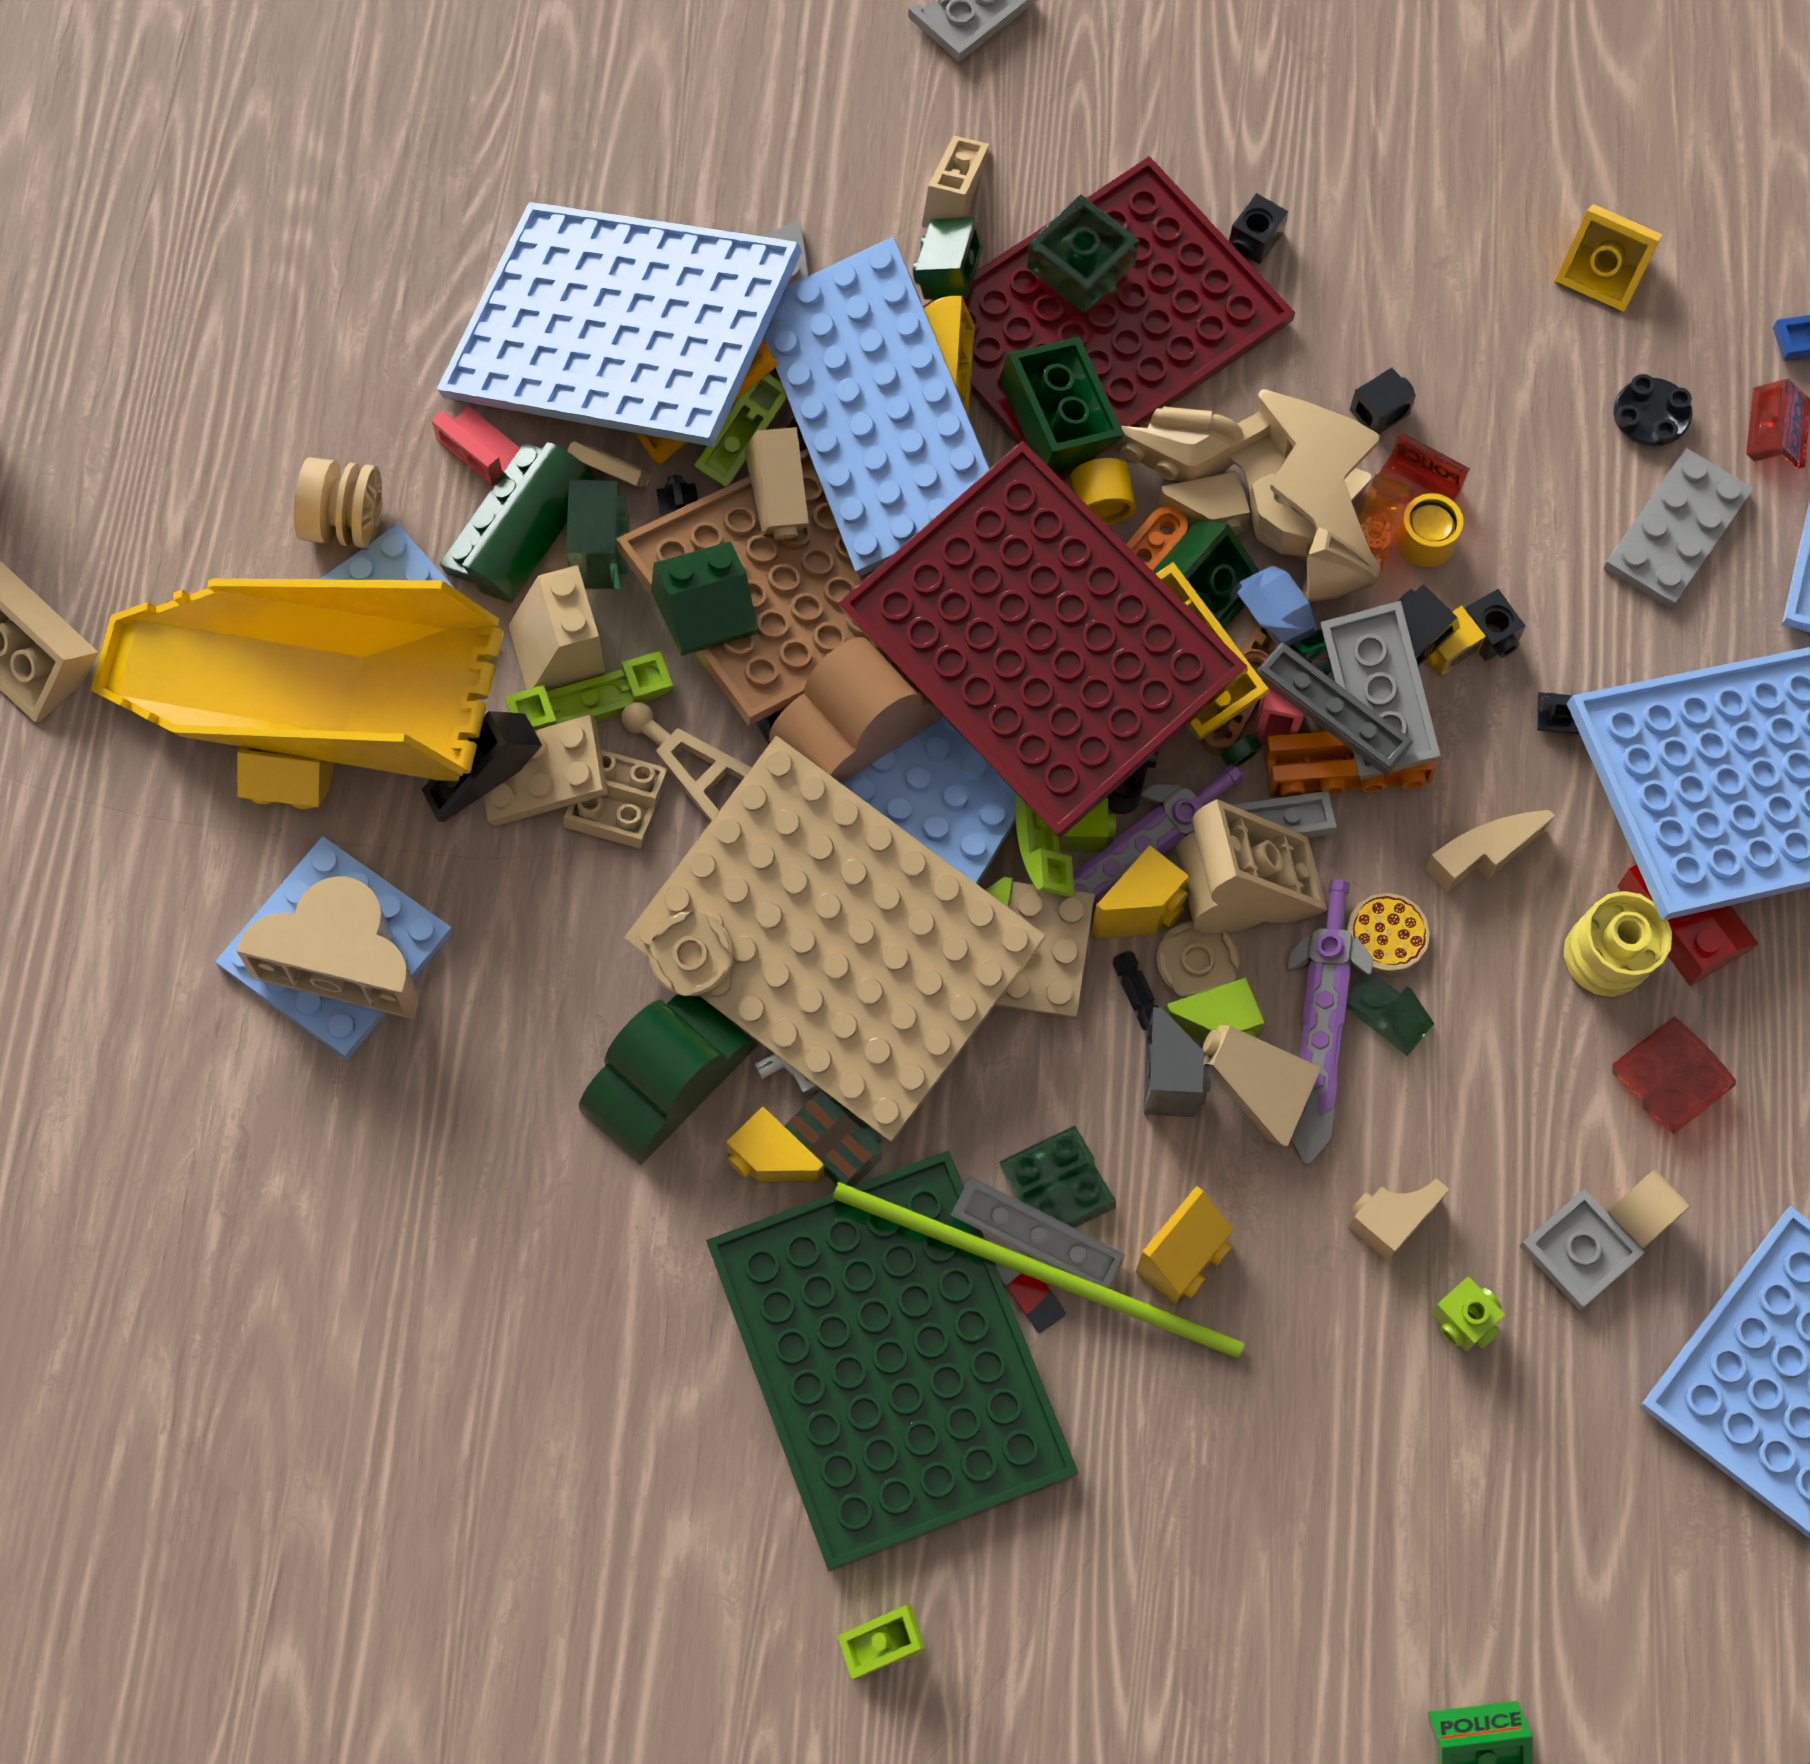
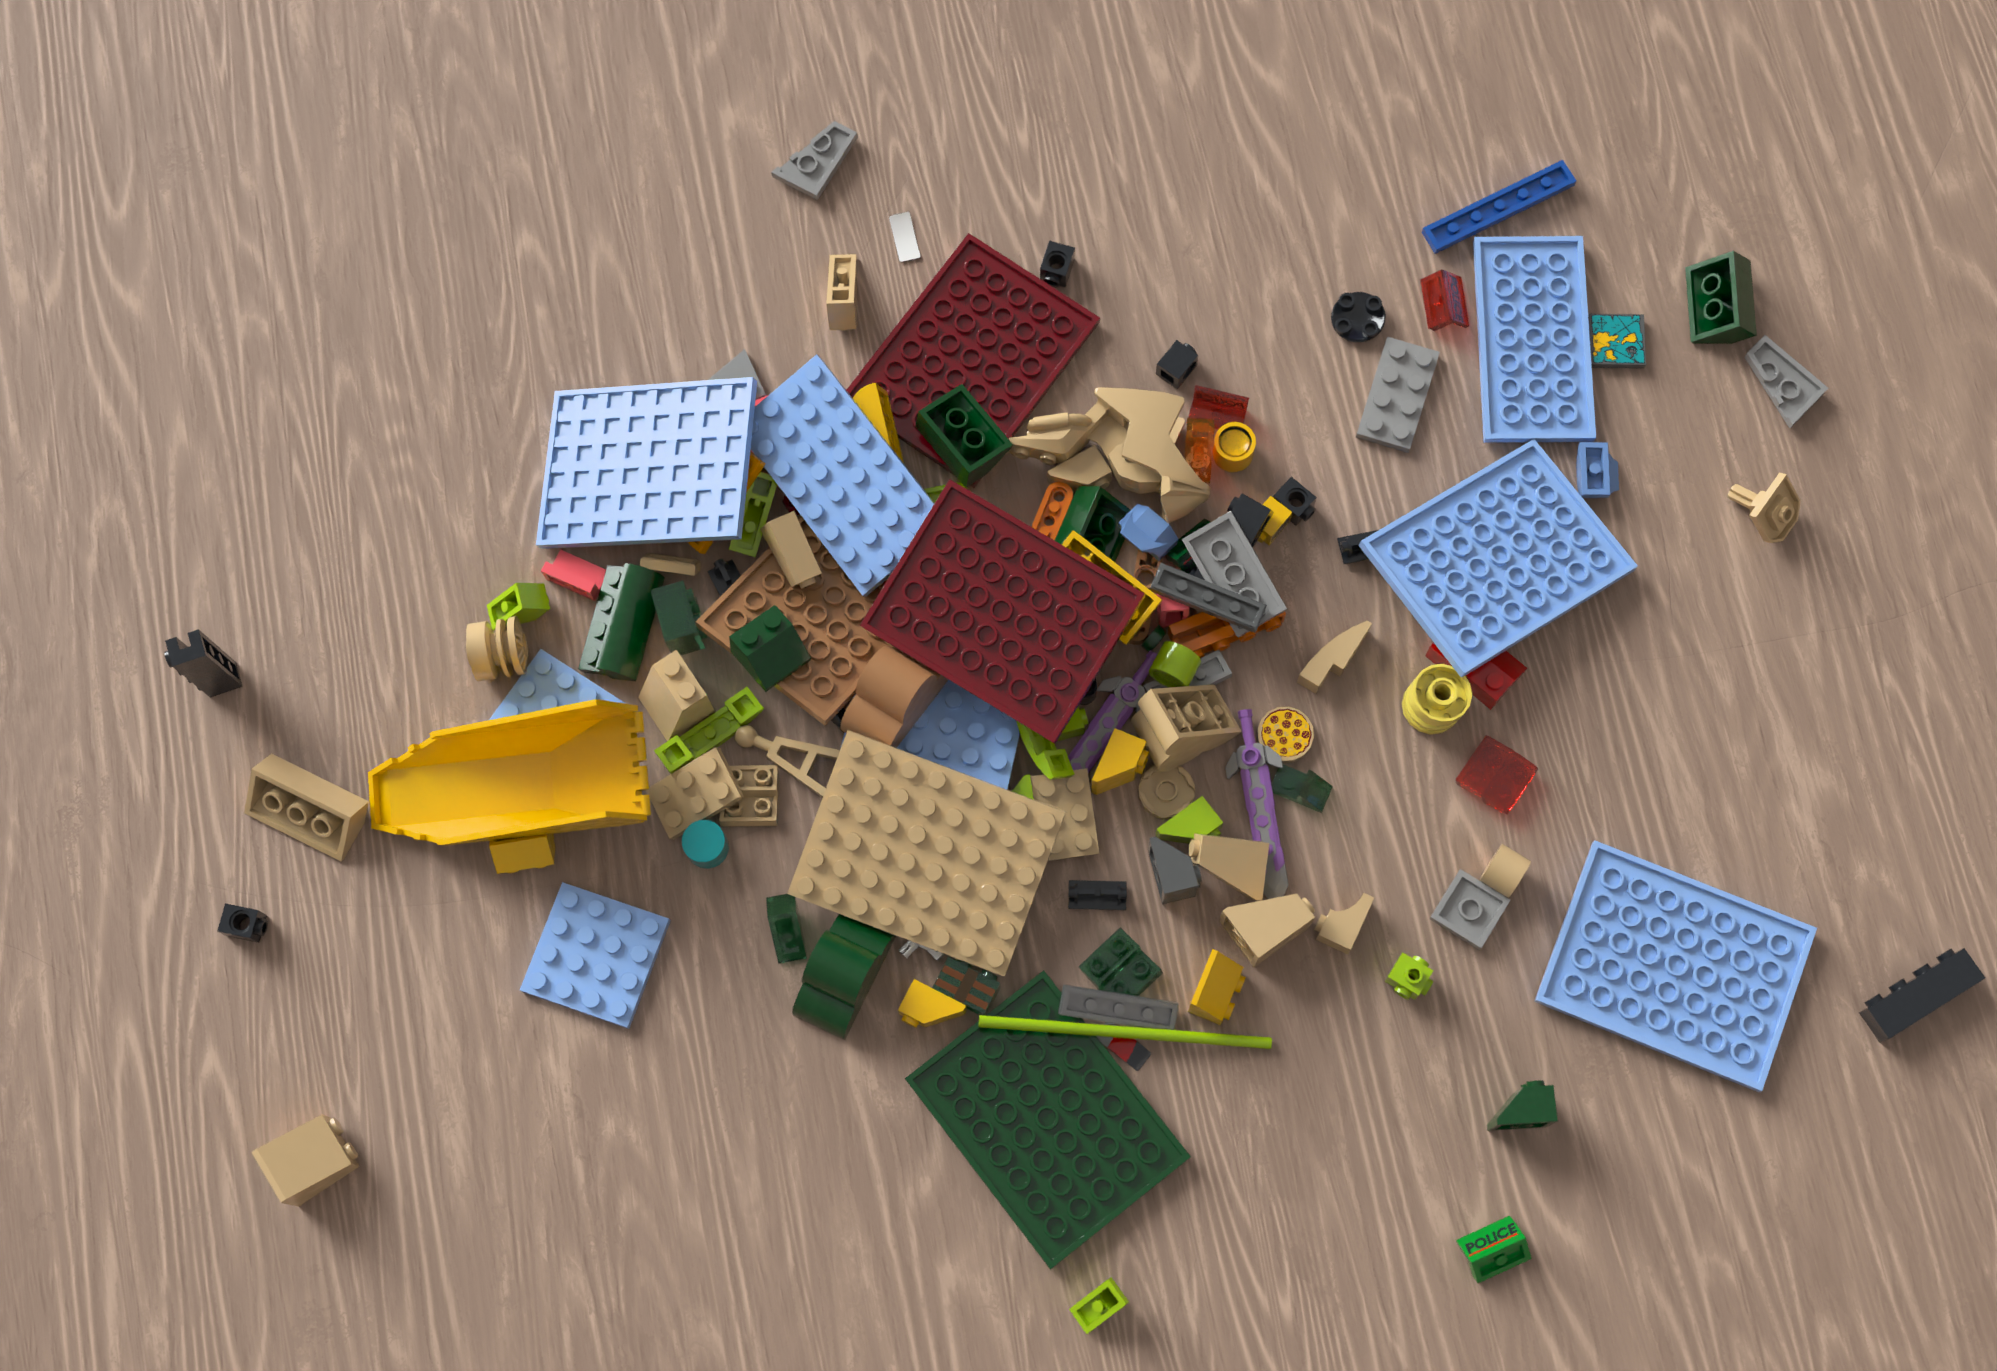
camera: 10 degrees left, 5 degrees up
tan brick [236,876,418,1020] -> none
black slope [422,711,542,822] -> none
tan tile [649,912,734,996] -> none
dark green brick [913,217,983,300] -> none
brick [1027,194,1139,314] -> none
yellow piece [1071,458,1136,526] -> none
black axle [1113,951,1159,1031] -> none
yellow slope [1554,204,1663,312] -> none
none -> lime slope [487,582,550,630]
none -> teal piece [682,820,729,869]
none -> clear green slope [766,894,807,964]
none -> white sticker [889,212,920,262]
none -> black hinge [1068,880,1127,910]
none -> lime piece [1149,641,1201,688]
none -> tan slope [1219,894,1315,967]
none -> dark green slope [1487,1080,1558,1131]

